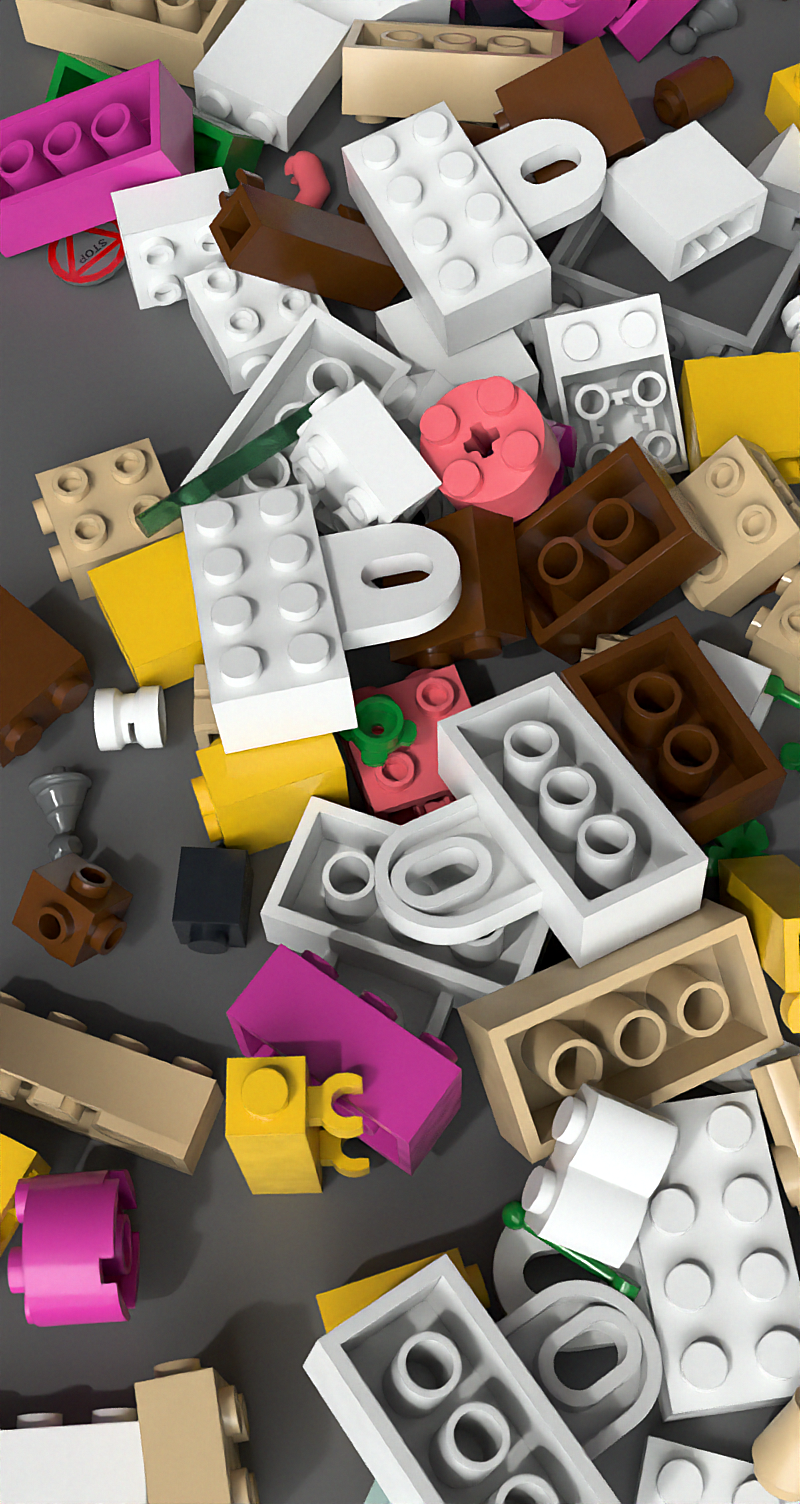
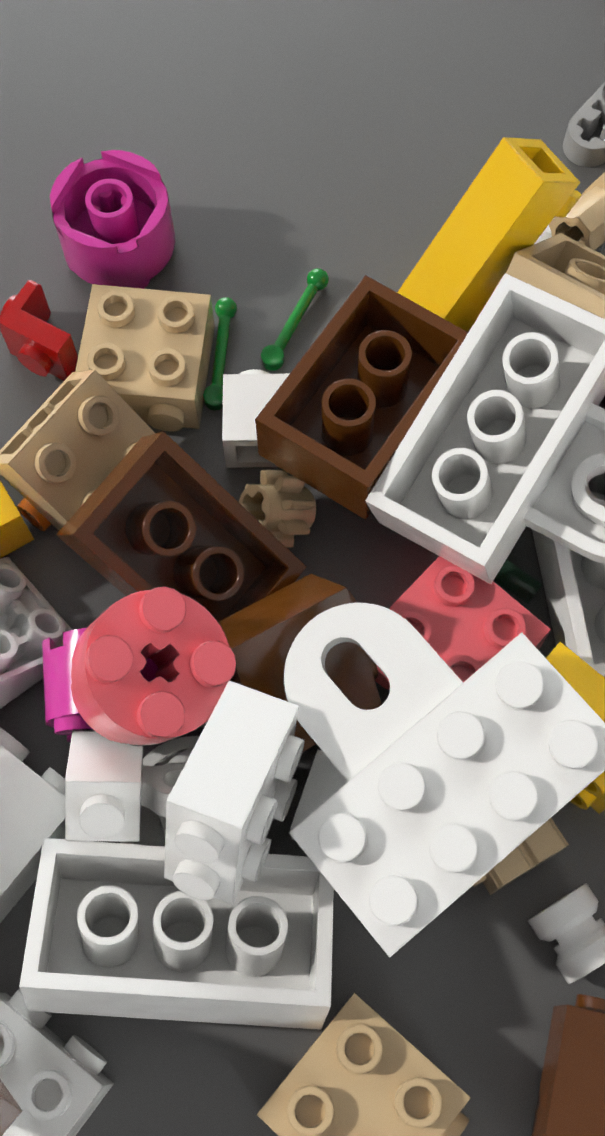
camera: 120 degrees left, 5 degrees up
yellow brick [87,531,205,690] -> none
clear green bar [134,386,336,538] -> none
green plate [339,694,417,767] -> none

